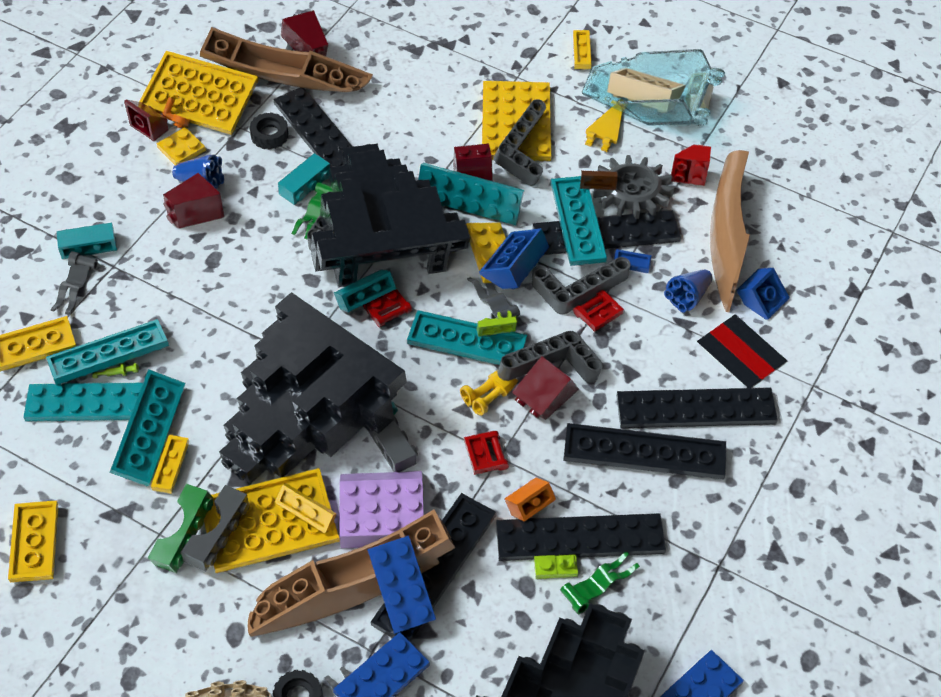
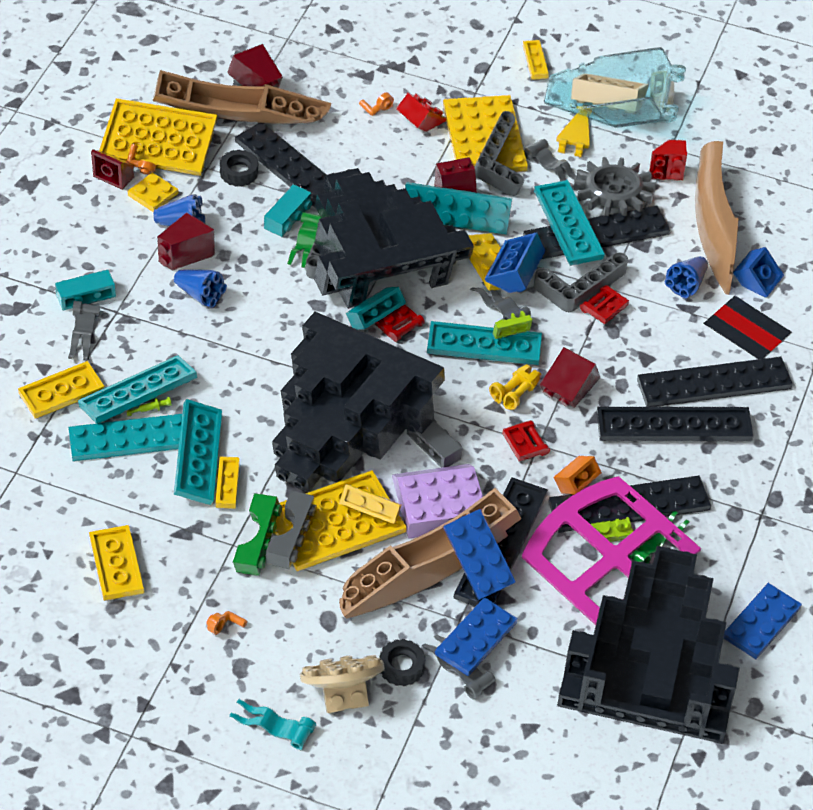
camera: 10 degrees left, 5 degrees down
dark grey beam [497,331,603,383] -> none
reddish brown plate [580,170,618,190] -> none
blue tile [614,249,652,273] -> none
none -> blue cone [174,269,227,308]
none -> orange plate [206,611,247,635]
none -> orange plate [359,92,394,116]
none -> red slope [396,92,447,132]
none -> dark pink window [522,476,701,625]
none -> dark grey flag [523,139,578,188]

